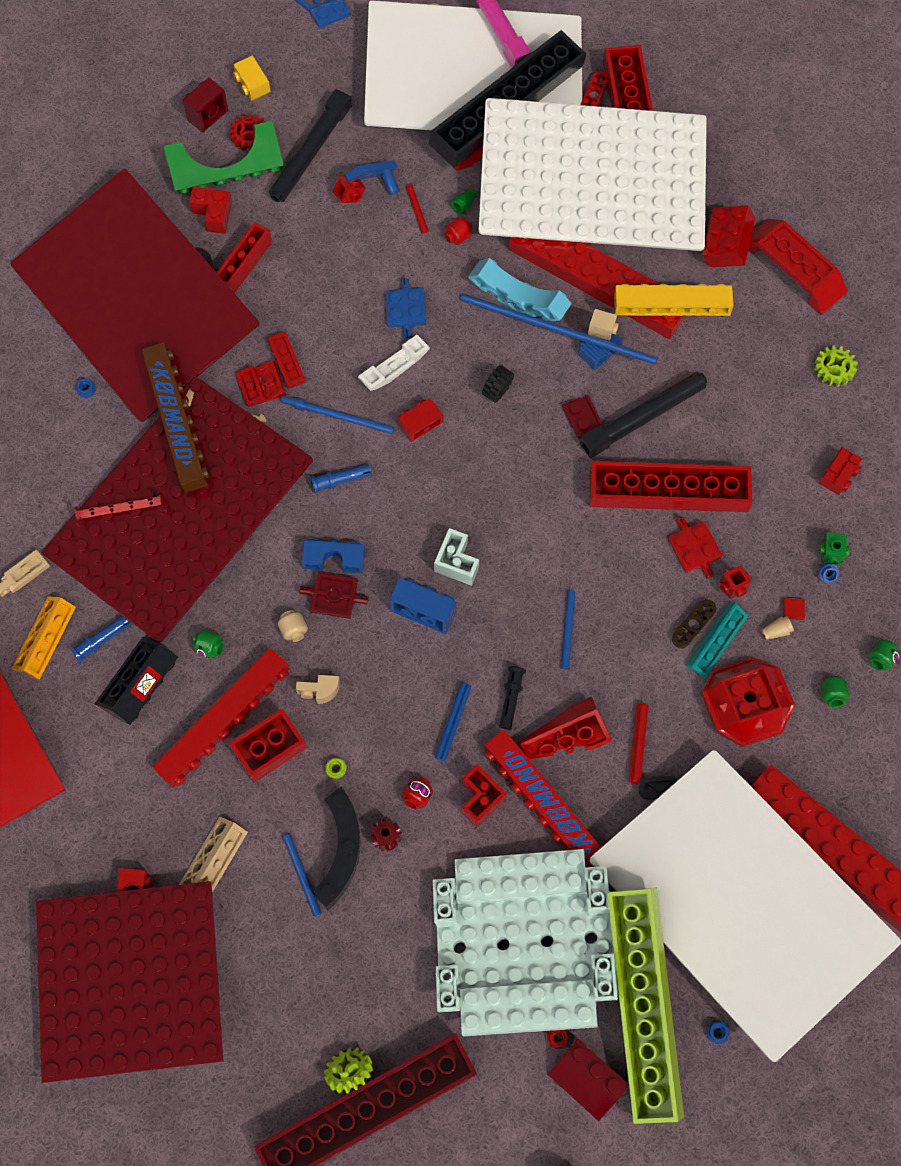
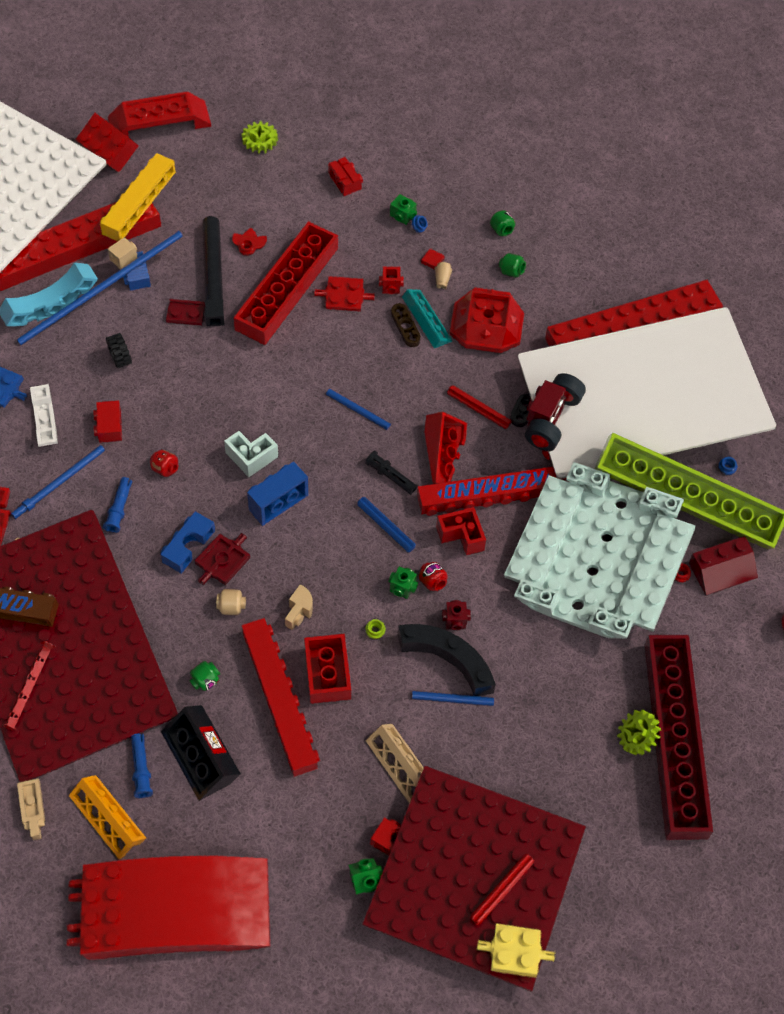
camera: 65 degrees left, 10 degrees down
none -> red head [150,449,179,477]
none -> red plate [232,228,267,256]
none -> green brick [348,858,383,894]
none -> green brick [388,566,418,599]
none -> red axle [470,854,534,925]
none -> light yellow plate [477,924,555,978]
none -> brick [525,373,586,451]

